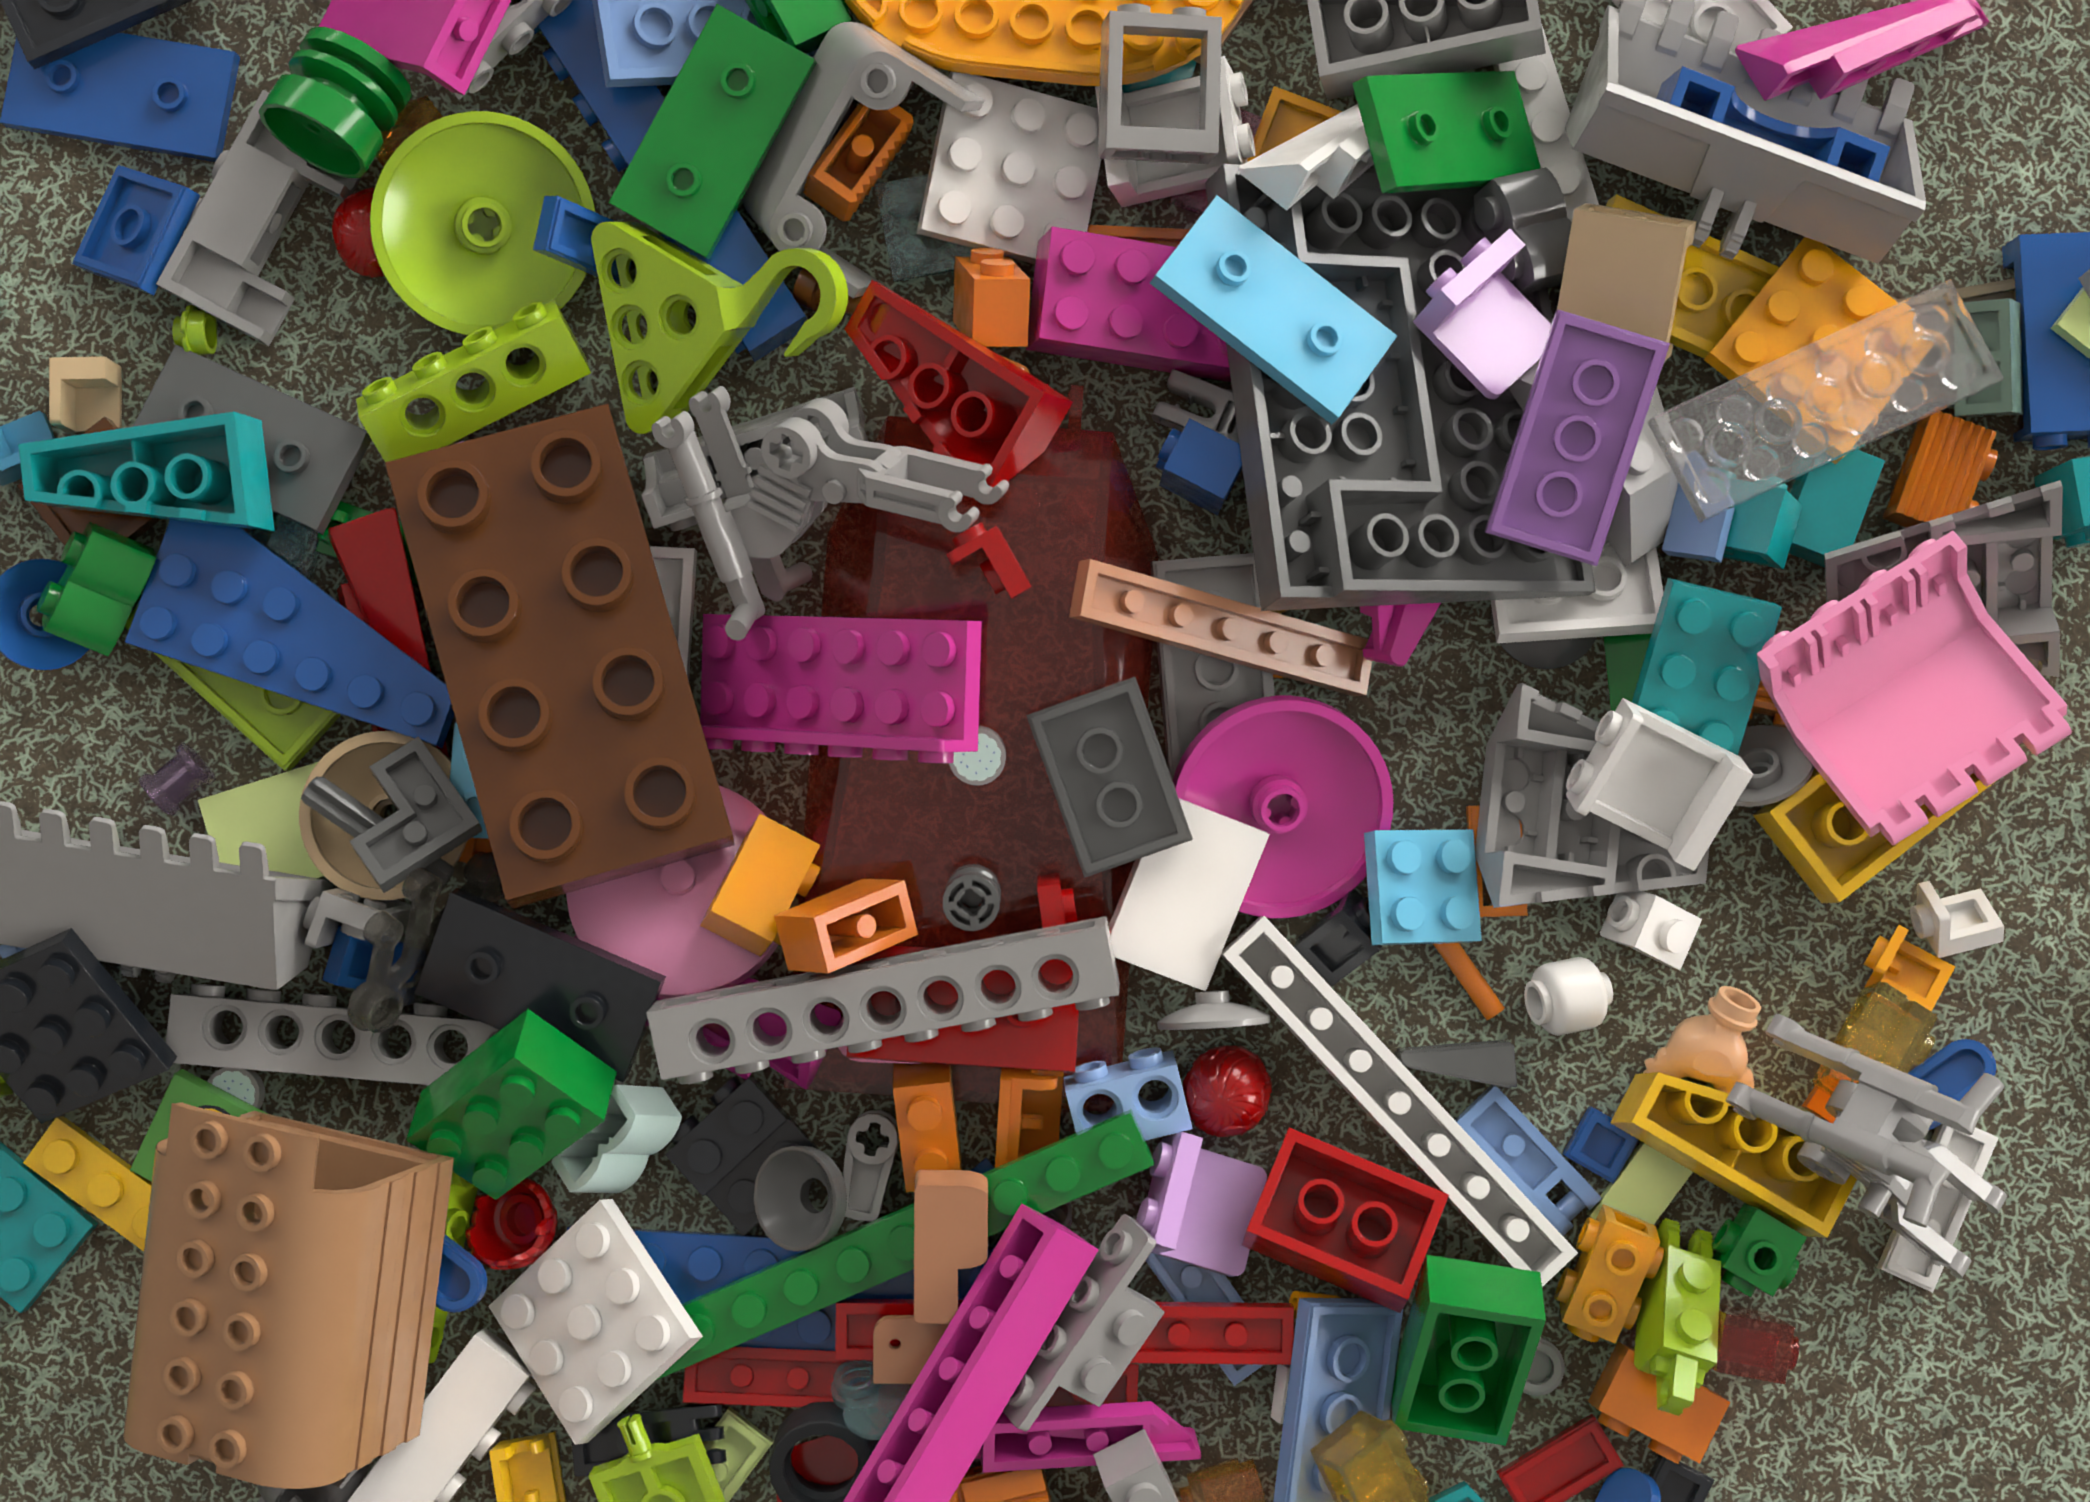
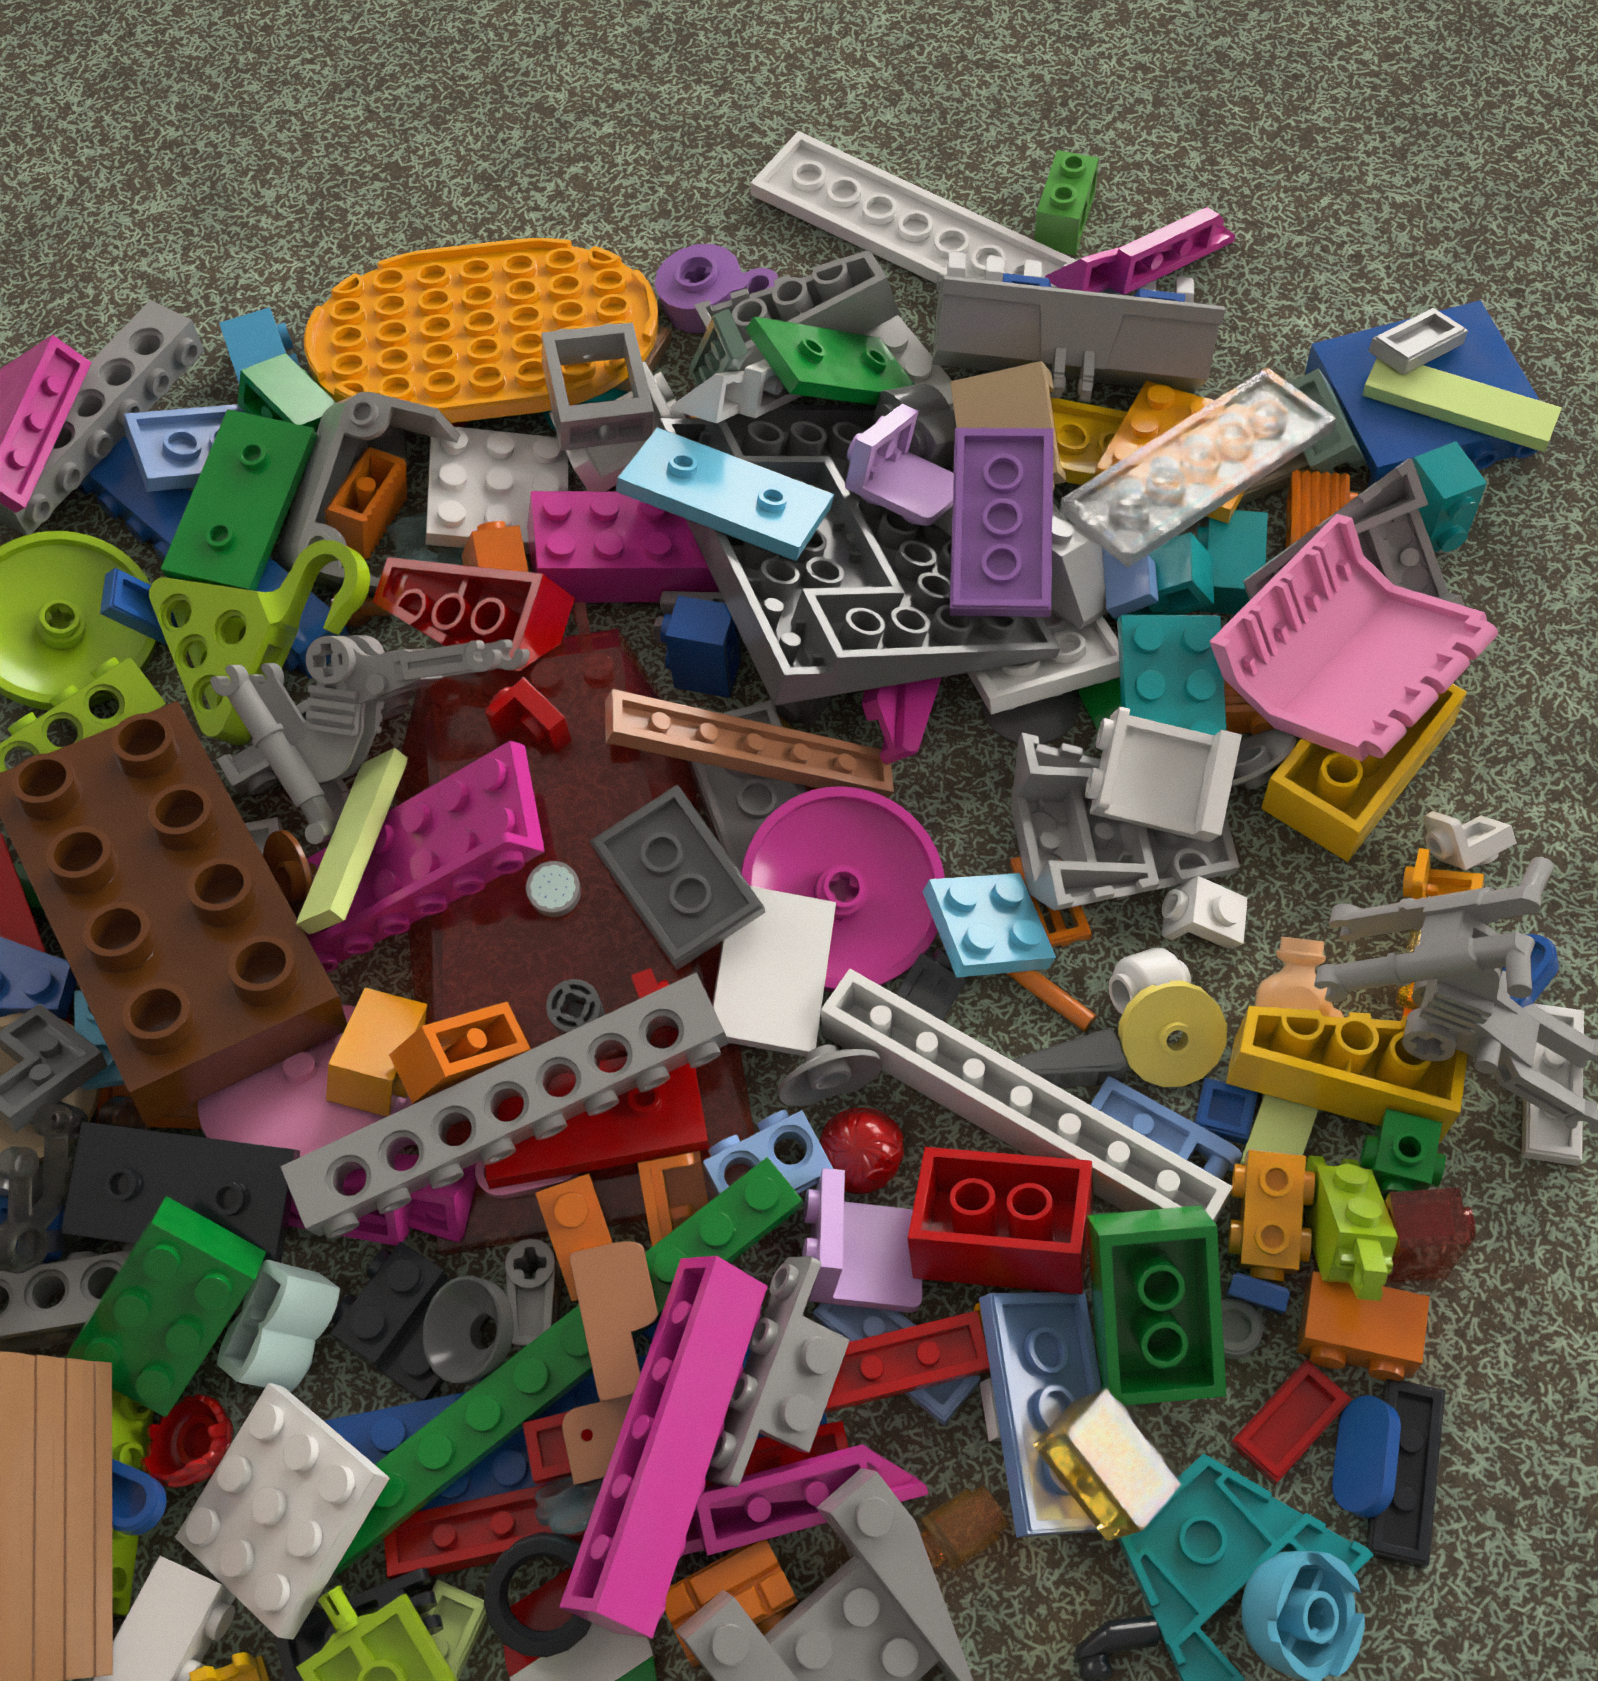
camera: 10 degrees left, 25 degrees down
none -> dark orange dish [262,830,318,931]
none -> yellowish green tile [296,748,408,935]
none -> sand green tile [689,308,749,387]
none -> light yellow plate [1118,980,1227,1087]
none -> blue tile [1225,1272,1290,1314]

